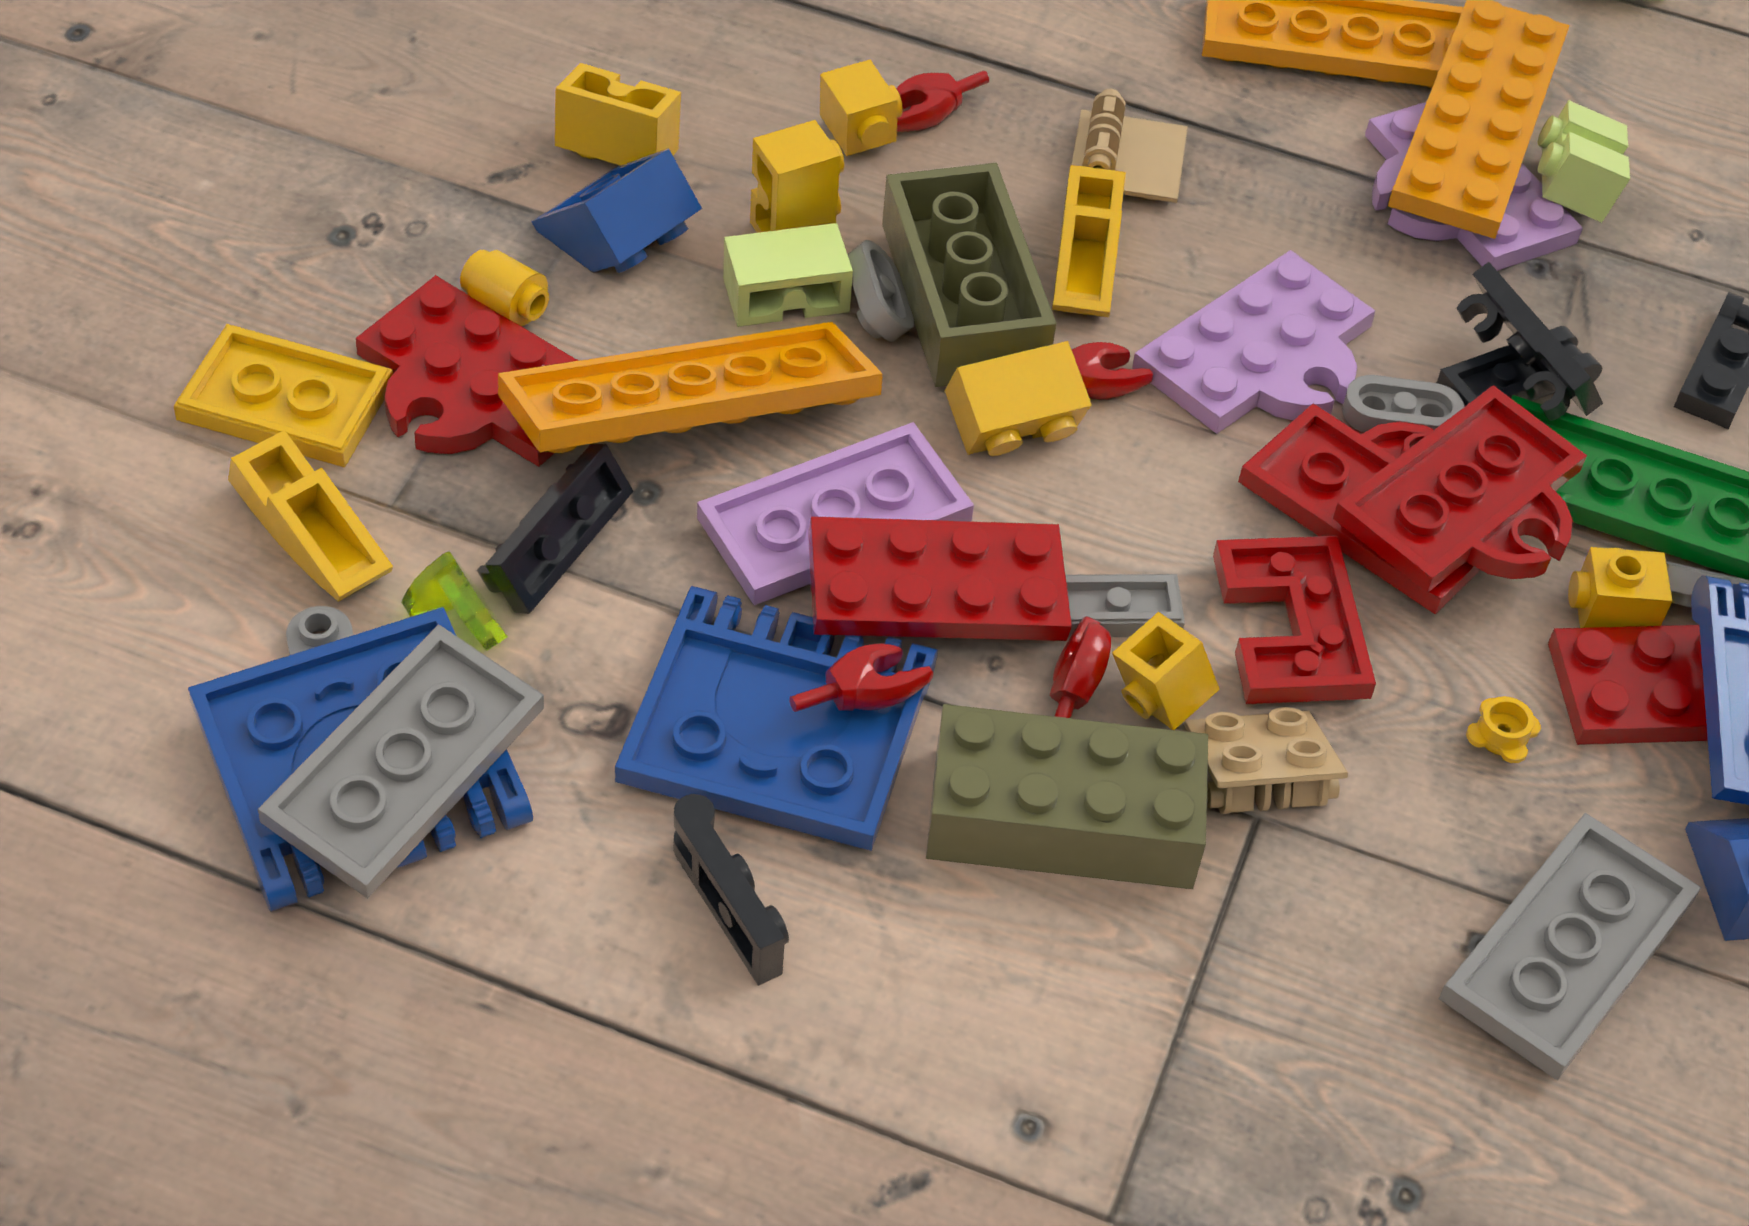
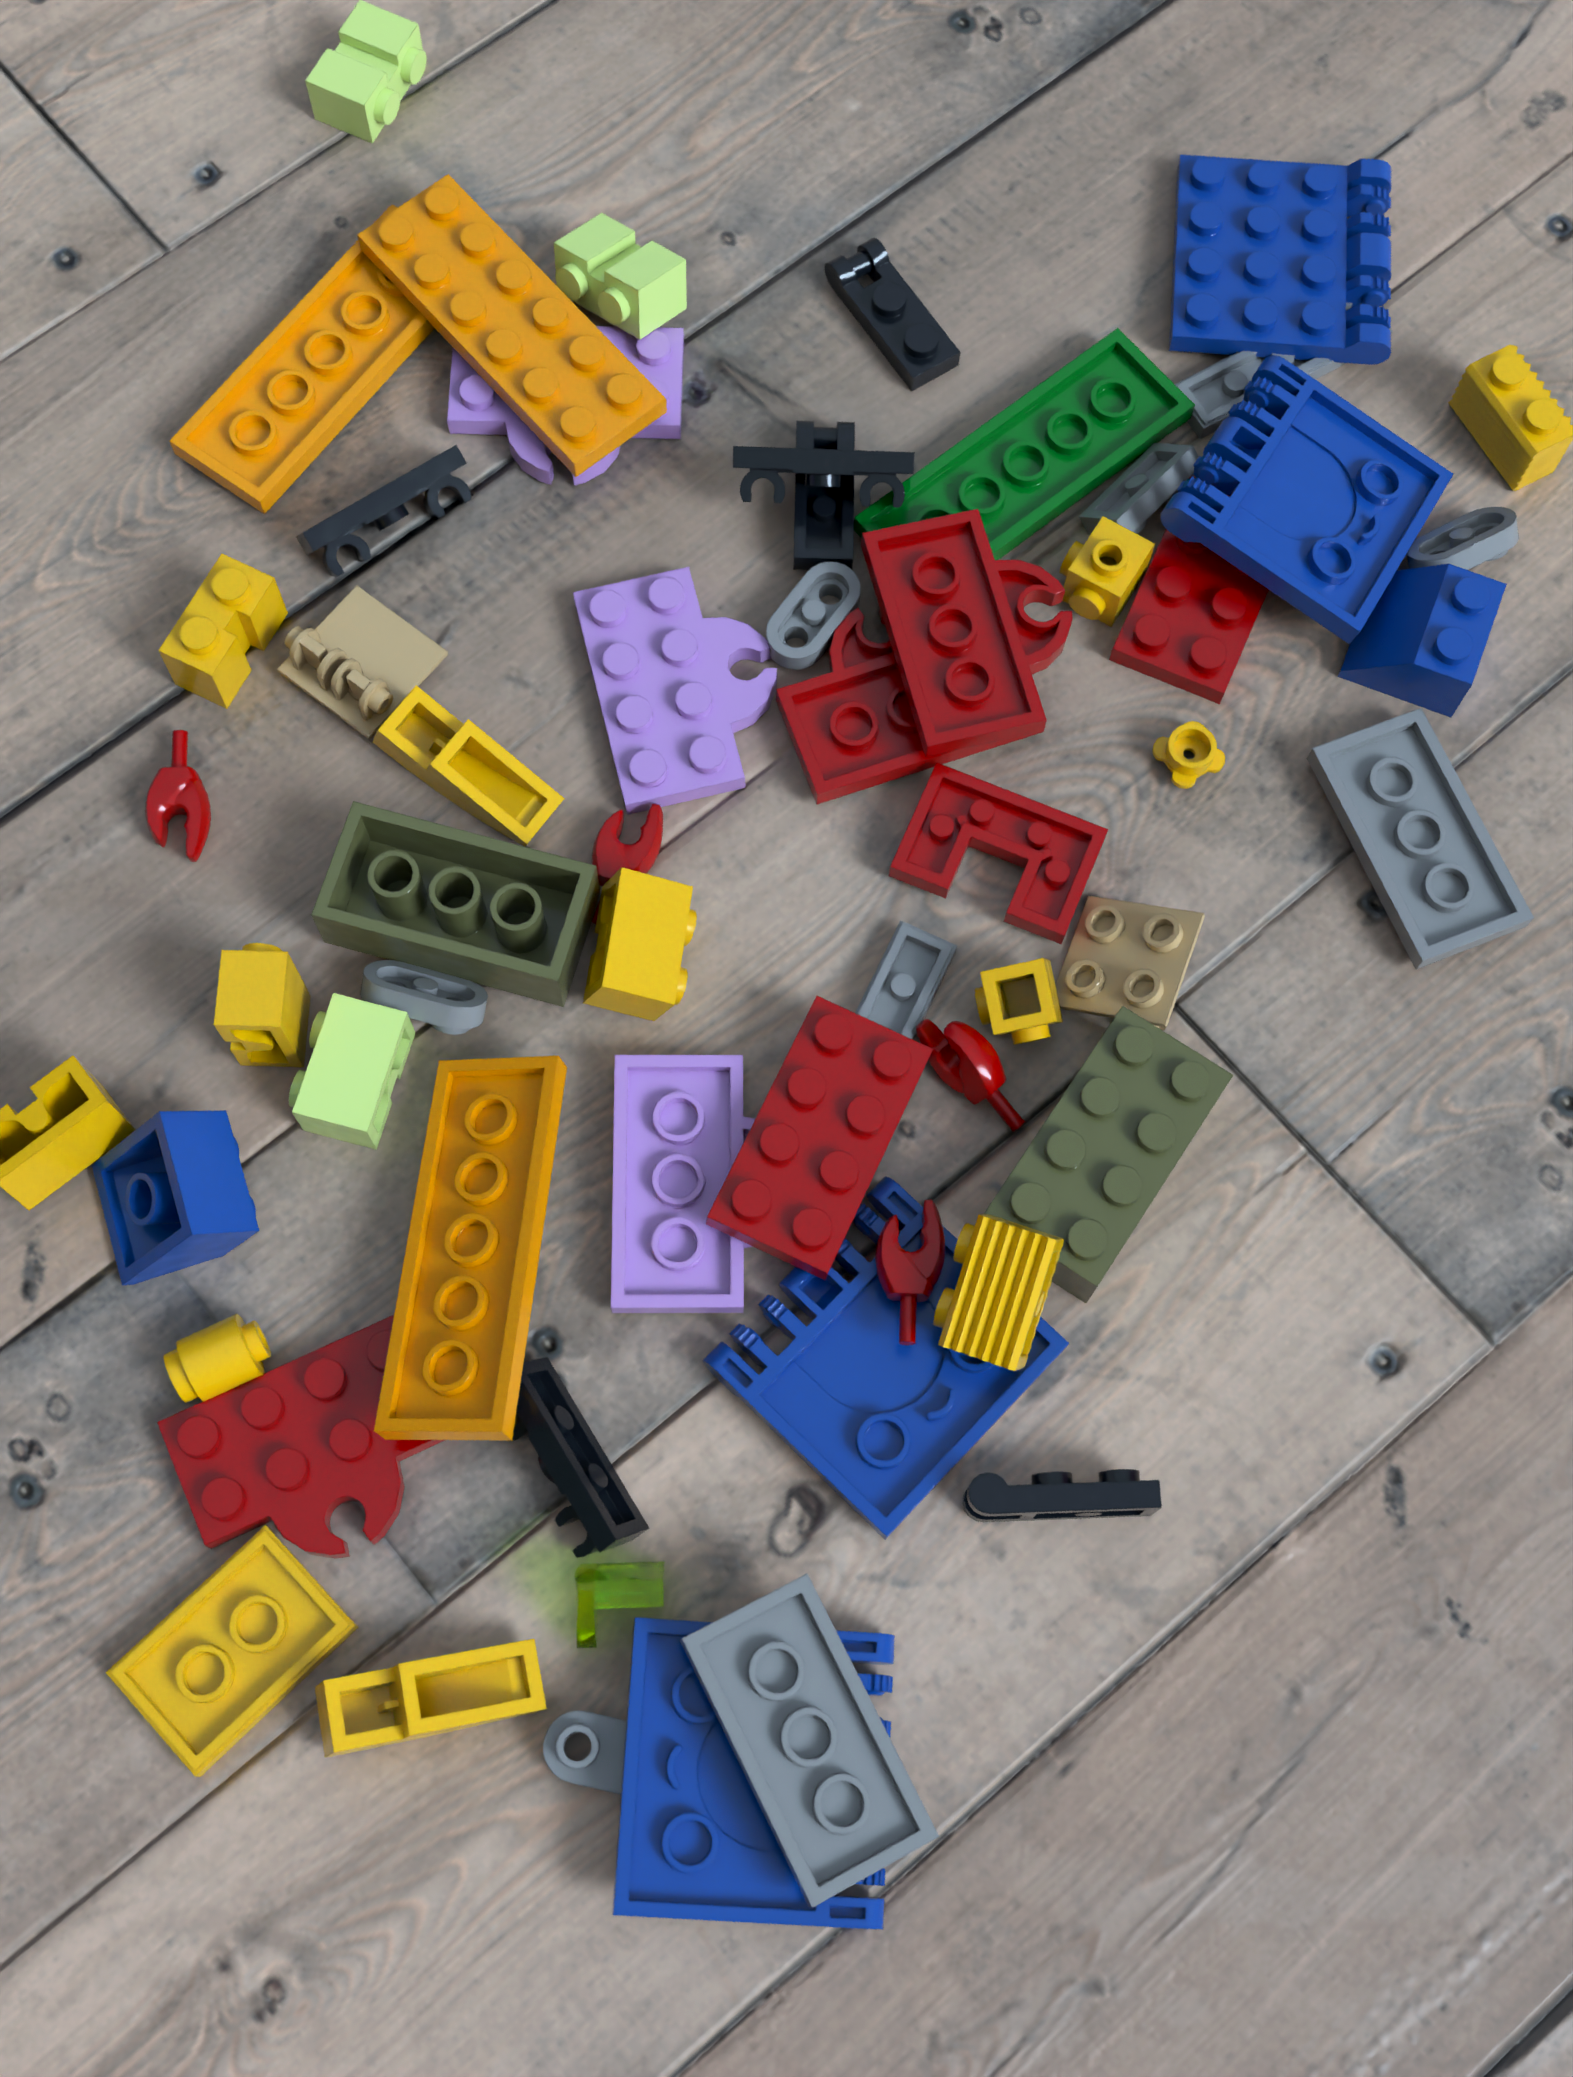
camera: 60 degrees left, 20 degrees up
yellow brick [820,59,902,156] -> none
none -> yellow brick [158,553,288,709]
none -> black plate [296,445,471,578]
none -> yellow brick [933,1214,1064,1371]

